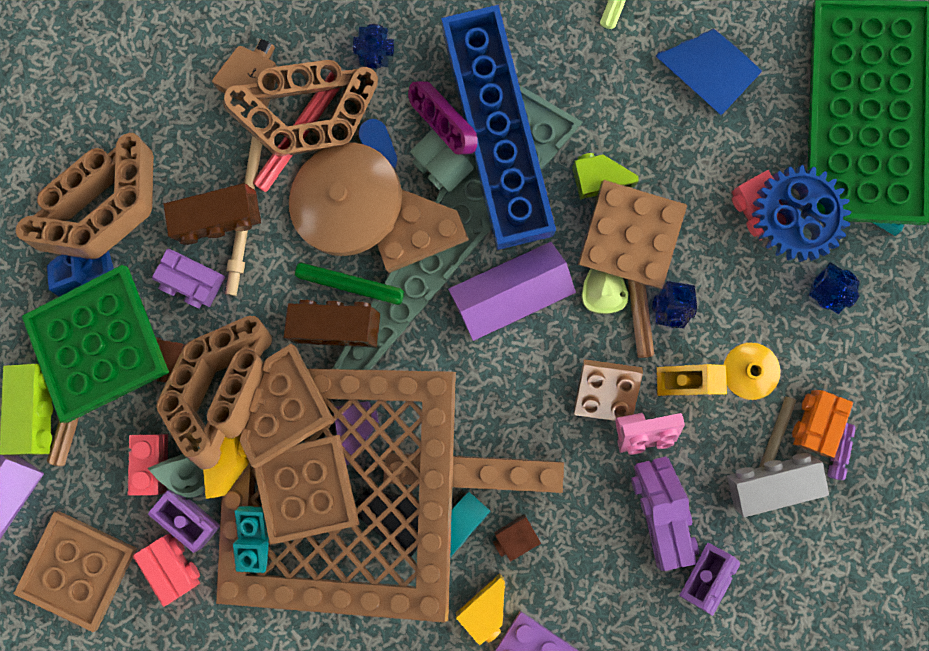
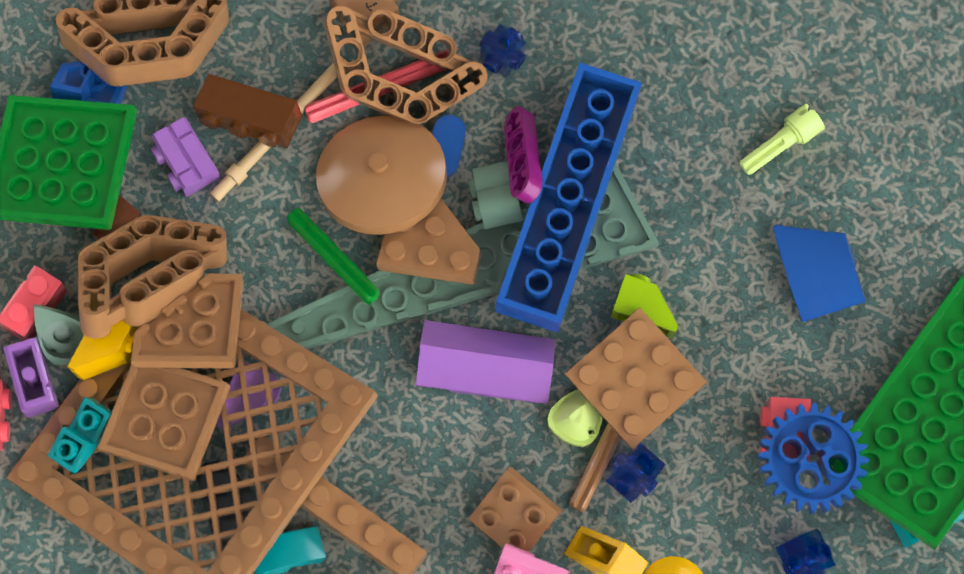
camera: 30 degrees right, 10 degrees down
reddish brown brick [283,300,380,348] -> none

